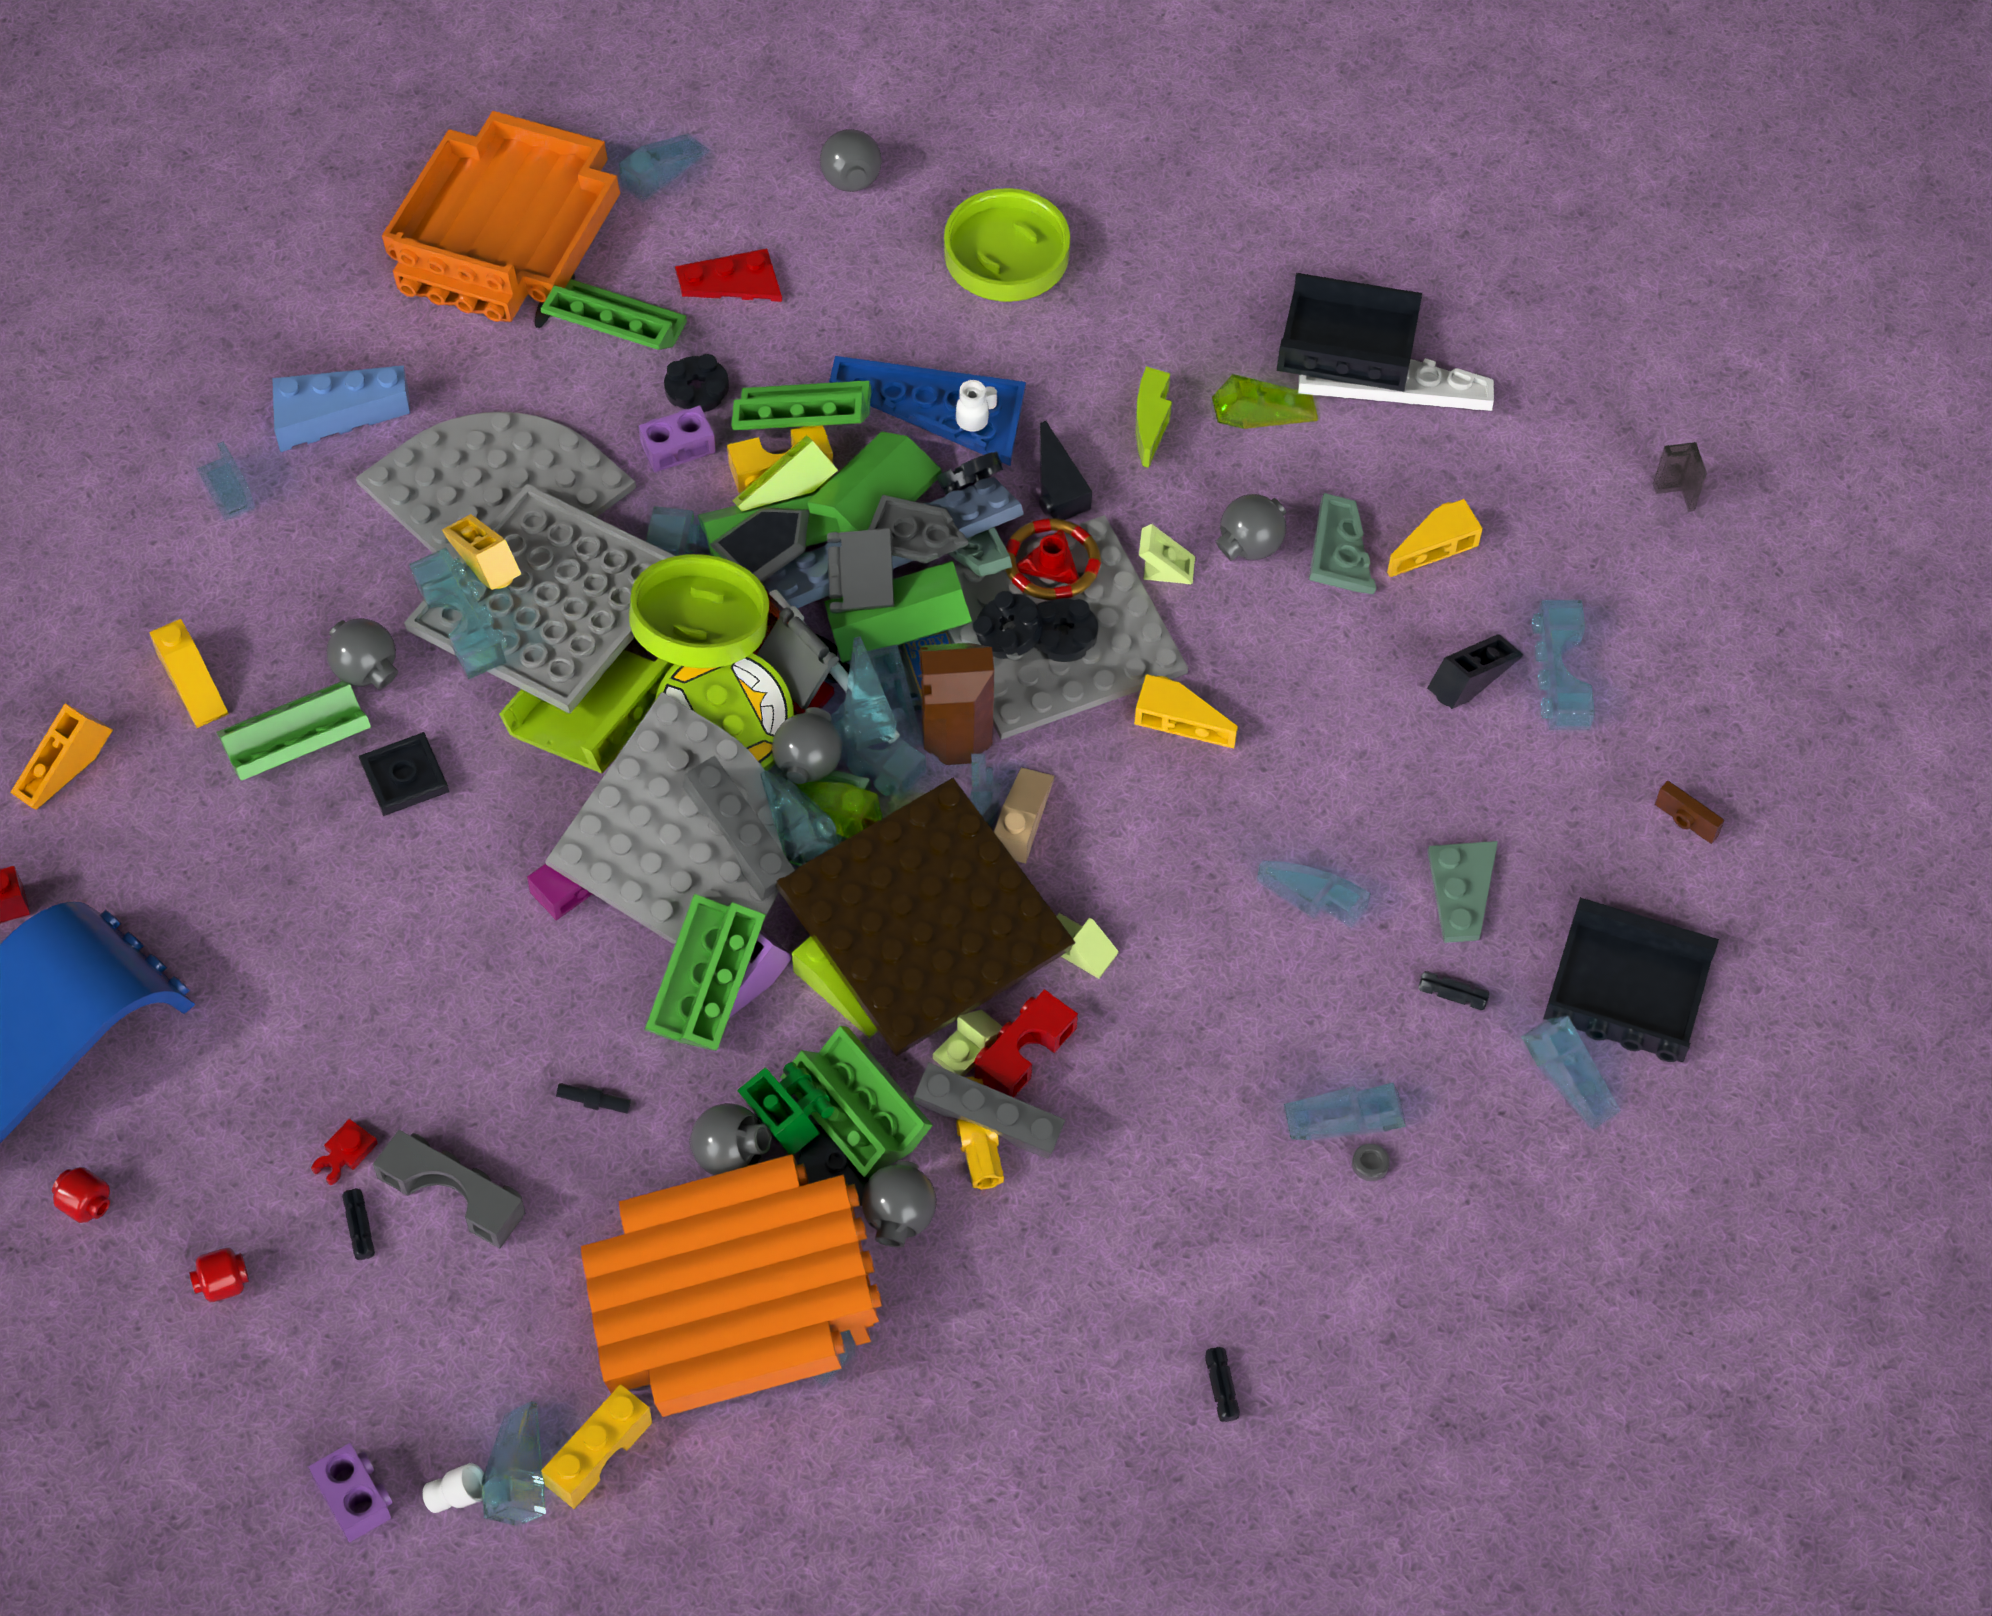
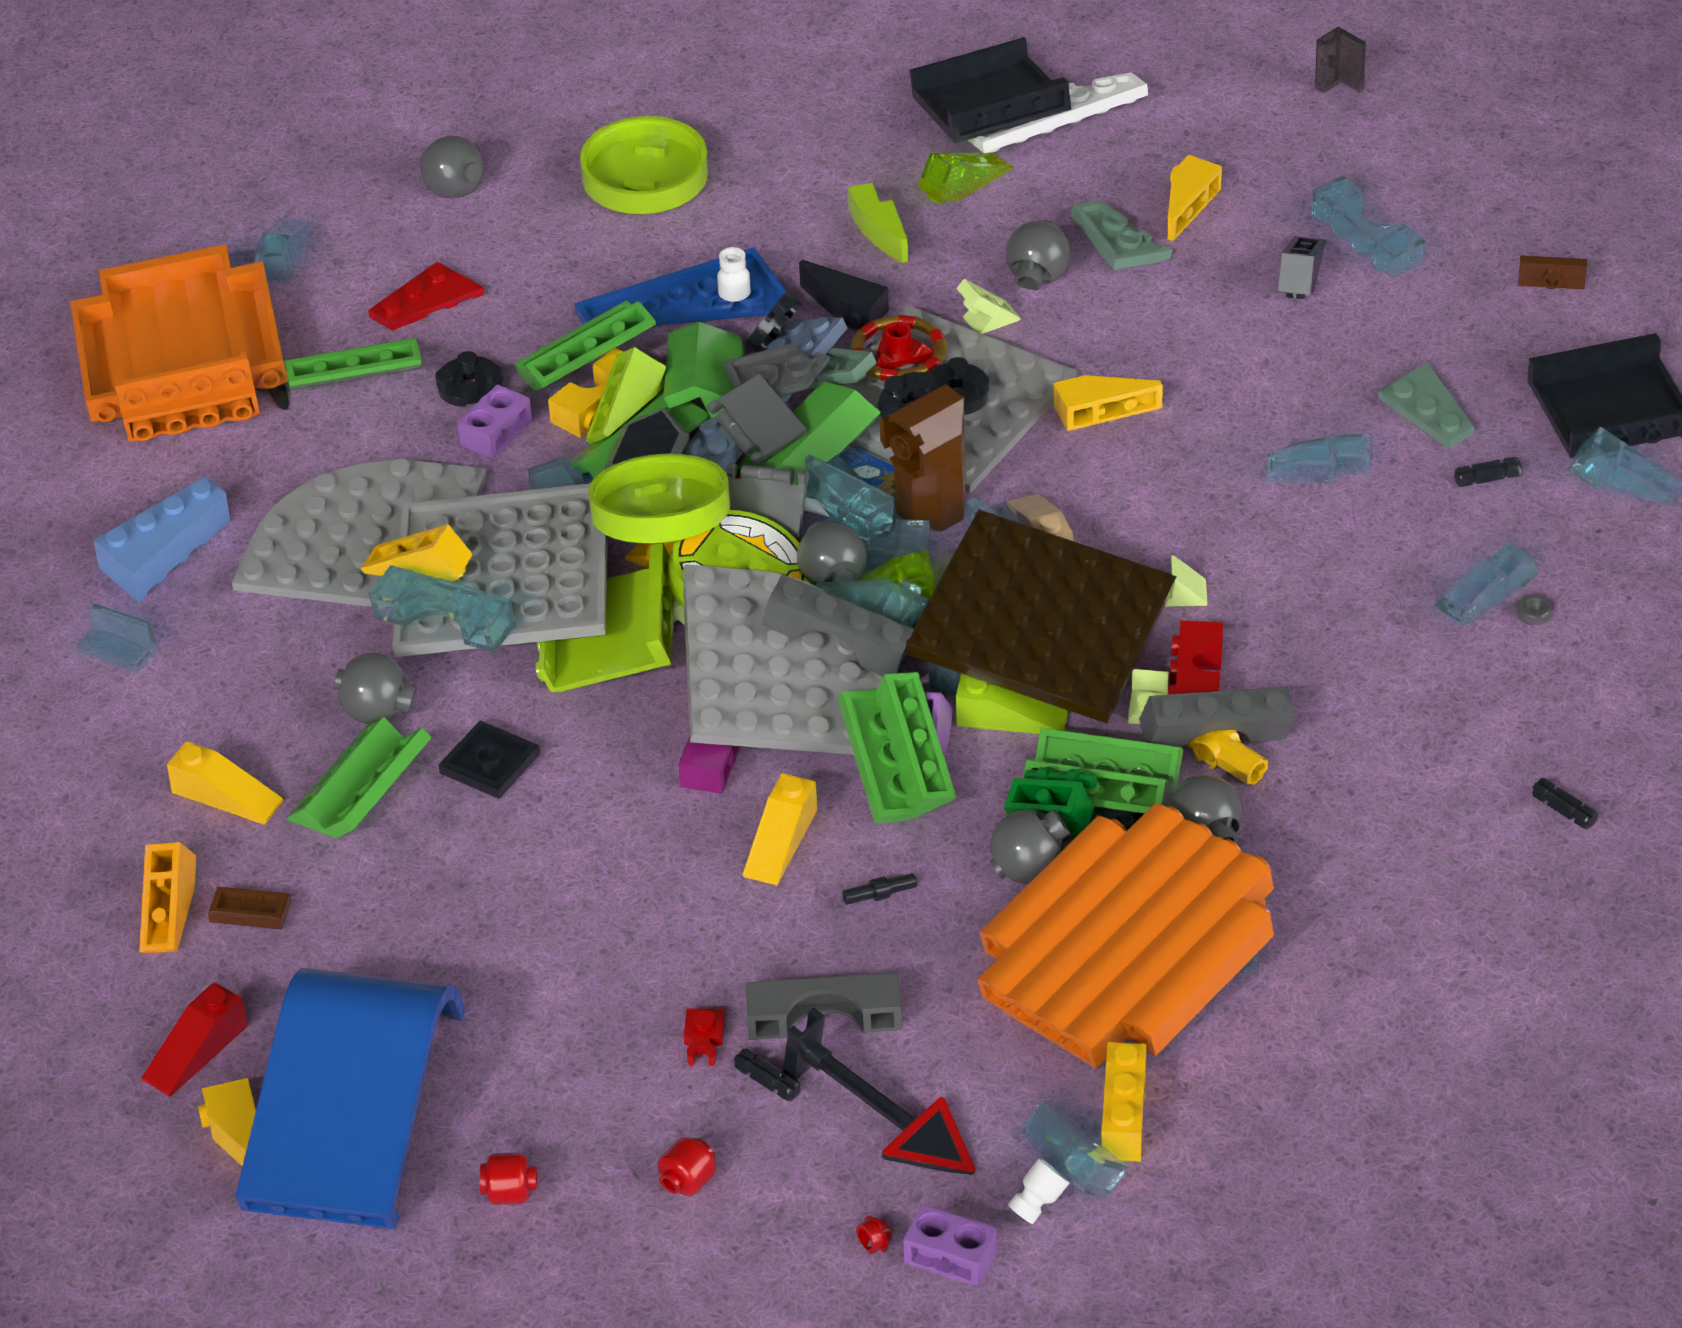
camera: 30 degrees left, 15 degrees down
none -> reddish brown plate [208,886,291,930]
none -> yellow slope [743,773,818,886]
none -> black piece [783,1007,976,1175]
none -> red plate [856,1215,892,1254]

